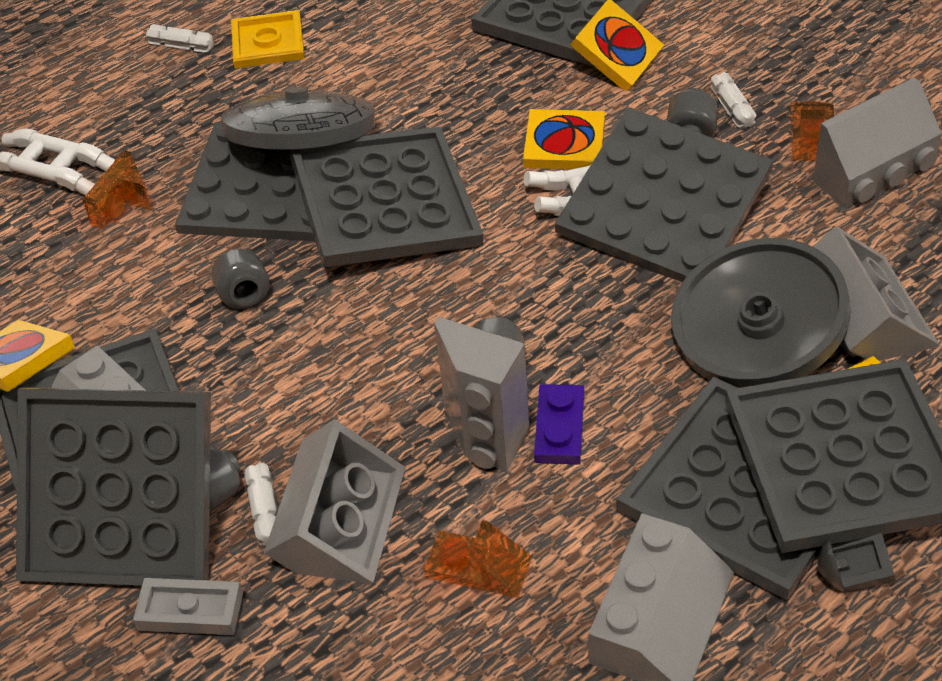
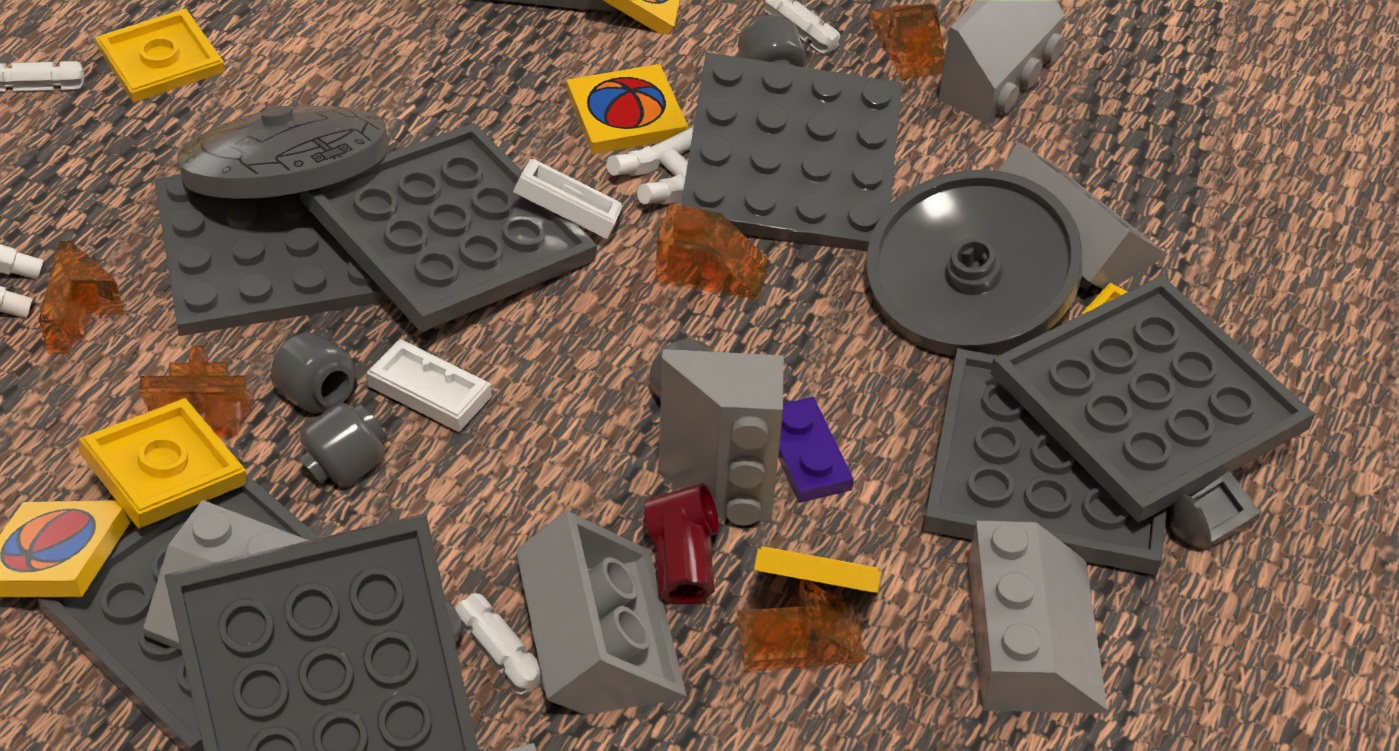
camera: 30 degrees left, 0 degrees up
none -> yellow tile [79,398,246,529]
none -> clear orange hips [139,346,253,435]
none -> dark grey head [298,402,388,488]
none -> white plate [366,339,492,432]
none -> white tile [513,159,623,239]
none -> dark red piece [644,483,719,605]
none -> clear orange slope [656,203,770,301]
none -> yellow tile [754,546,882,593]

